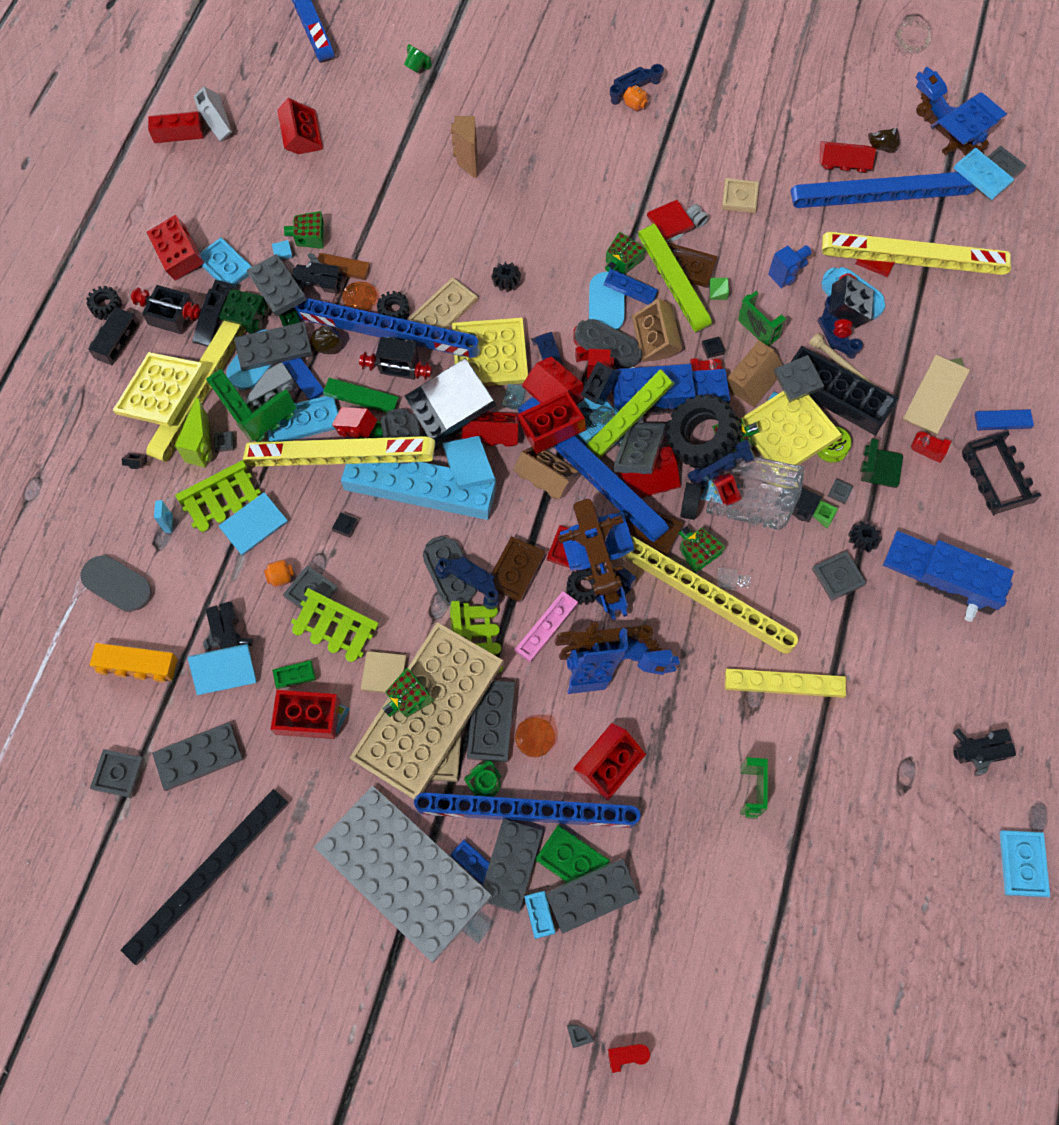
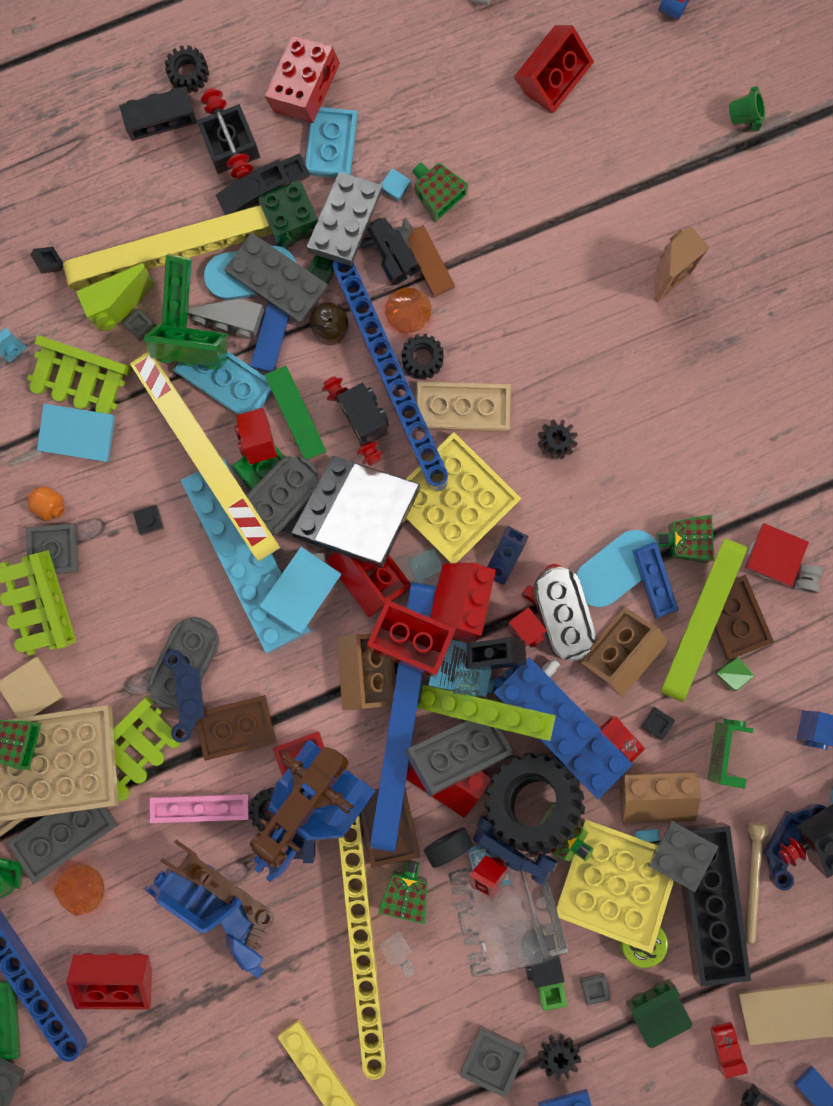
camera: 50 degrees right, 15 degrees up
light yellow plate [113,352,206,427] -> none

